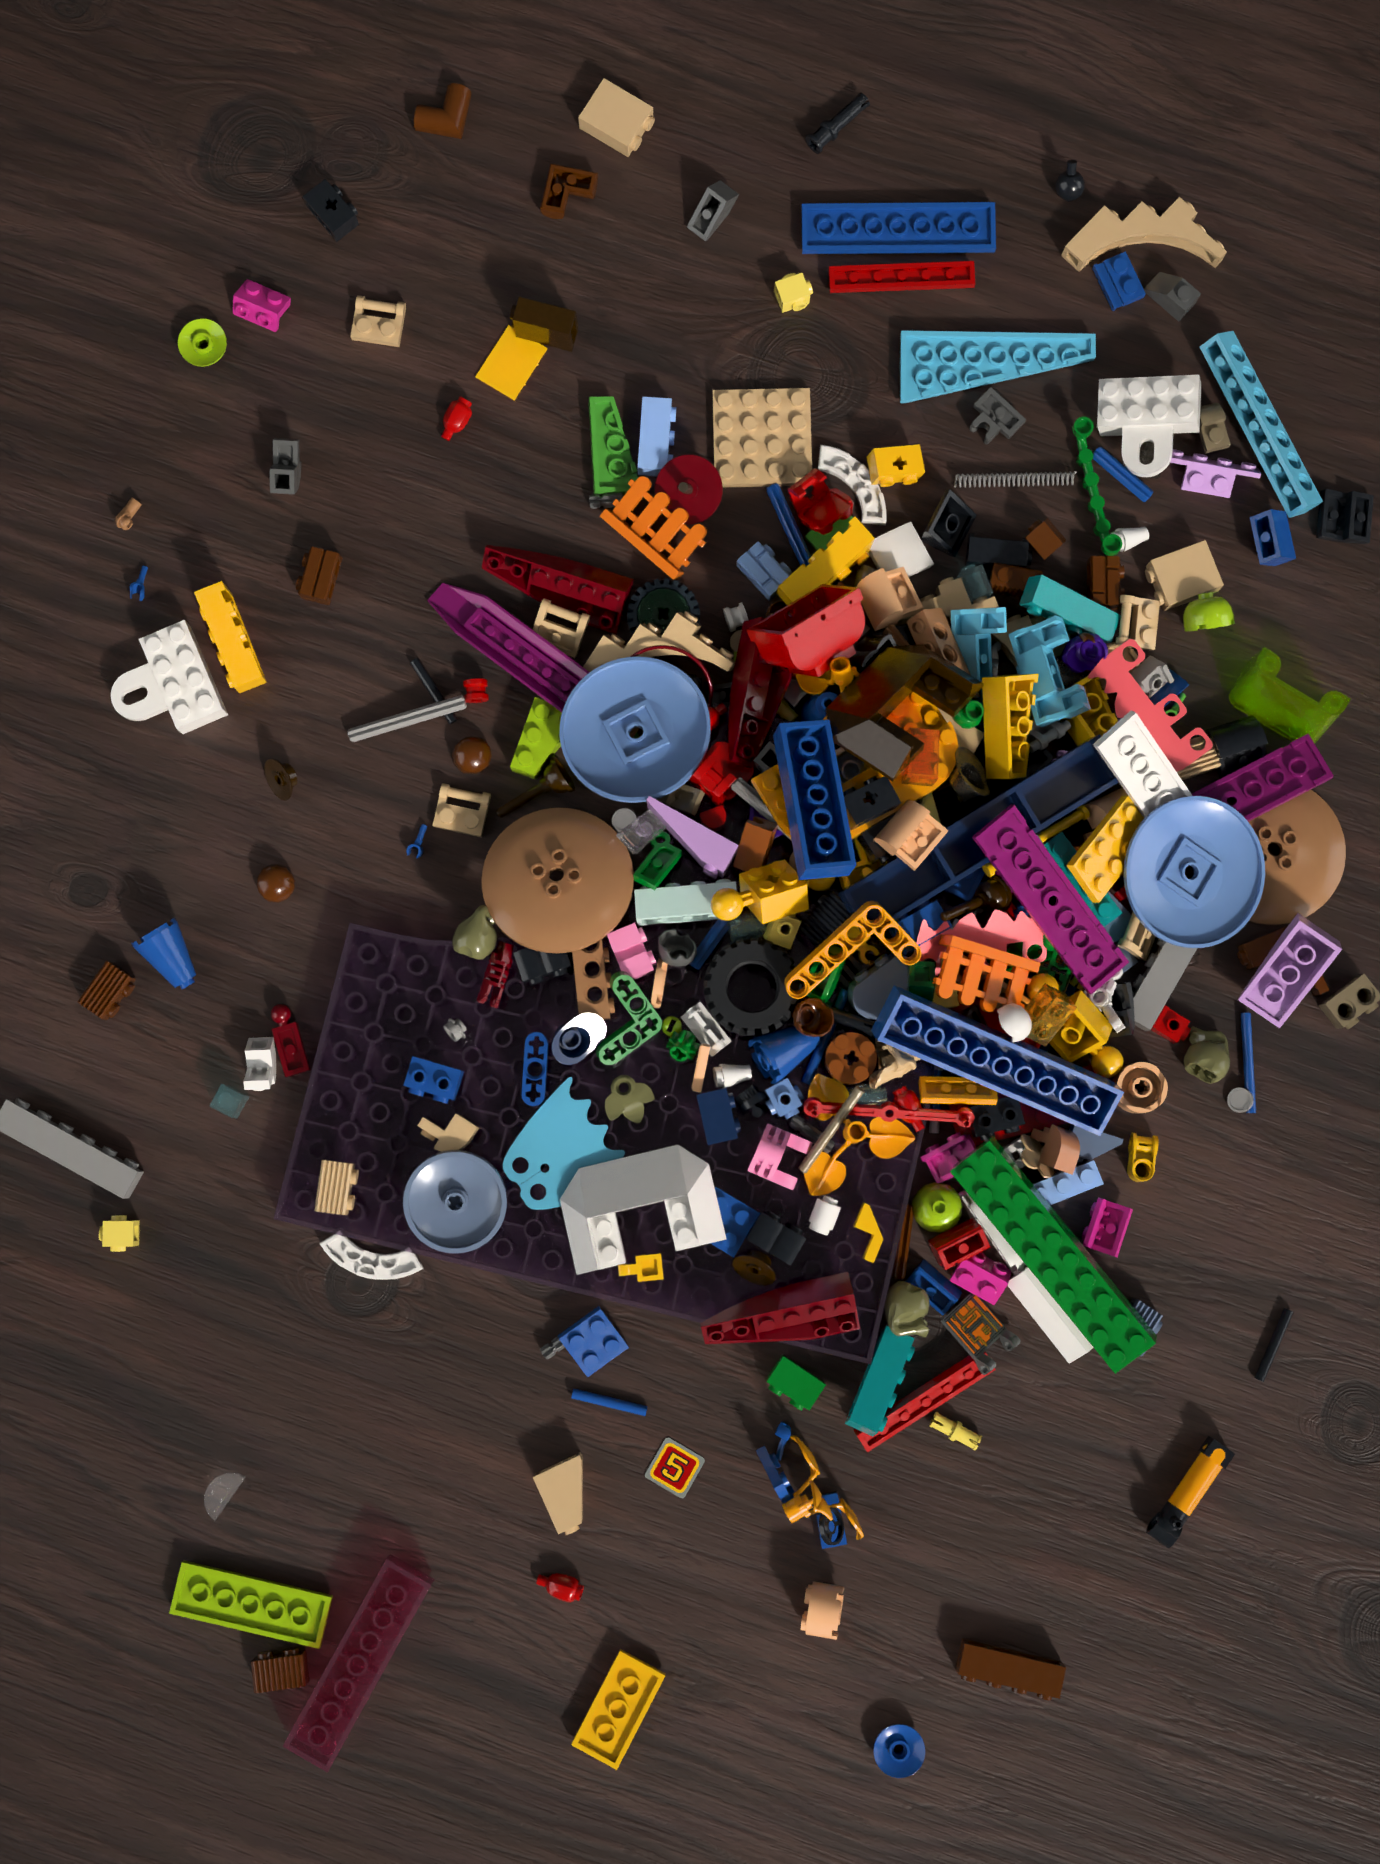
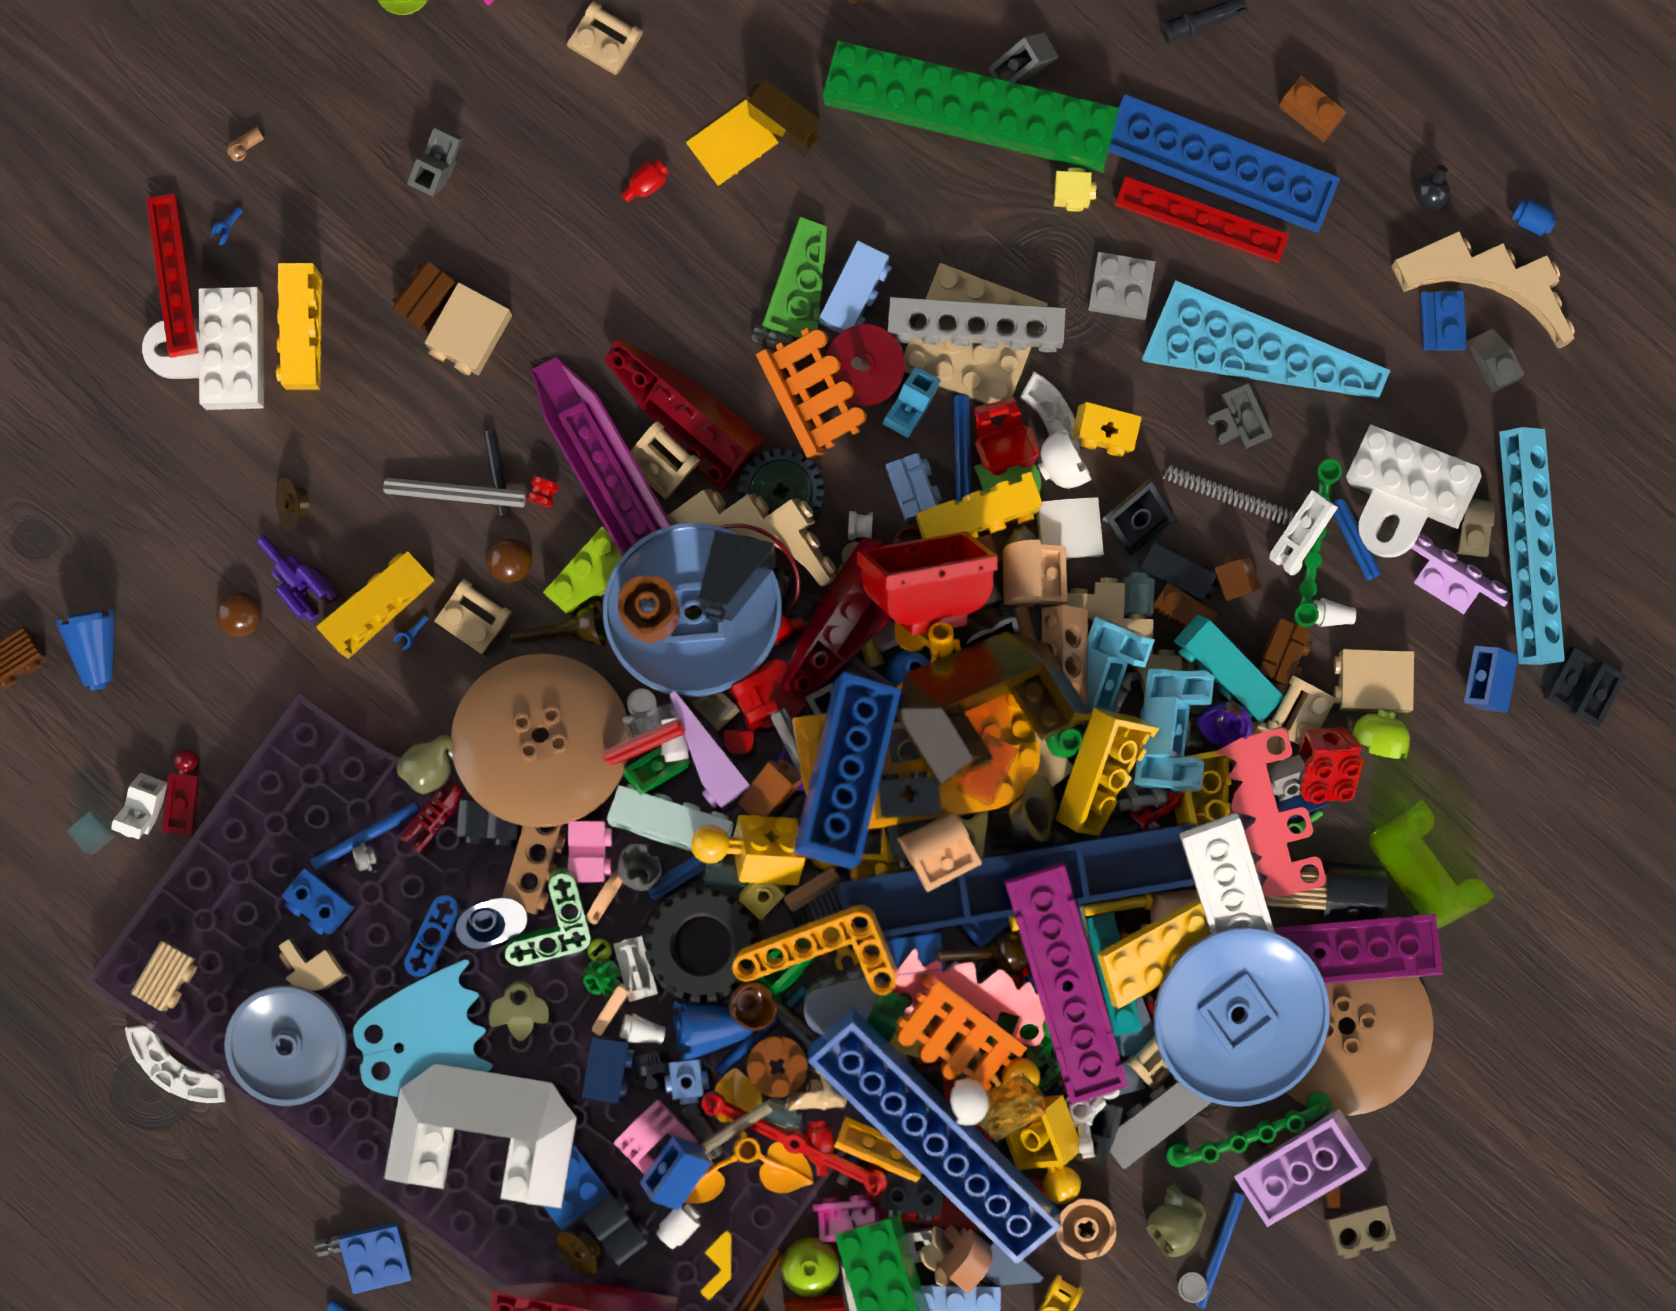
camera: 25 degrees right, 0 degrees up
yellow plate [618,1253,664,1282] -> none
red brick [1151,1005,1191,1044] -> none
none -> red plate [146,193,199,358]
none -> dark purple plant [257,535,340,623]
none -> blue piece [310,802,420,870]
none -> yellow wedge [316,551,435,659]
none -> tan brick [425,282,512,376]
none -> red axle [603,718,686,766]
none -> dark orange brick [618,576,681,644]
none -> blue brick [640,1136,712,1210]
none -> white cone [661,718,690,762]
none -> black slope [698,531,777,623]
none -> medium nougat axle [784,867,840,911]
none -> green brick [823,41,1119,172]
none -> dark azure brick [883,366,941,438]
none -> light grey brick [888,297,1066,352]
none -> white cylinder [1038,428,1092,488]
none -> light grey plate [1088,252,1155,320]
none -> red piece [1130,791,1185,829]
none -> green bar [1166,1091,1332,1168]
none -> white plate [1269,490,1338,575]
none -> dark orange brick [1279,76,1347,142]
none -> red piece [1299,727,1363,804]
none -> blue brick [1511,198,1557,237]

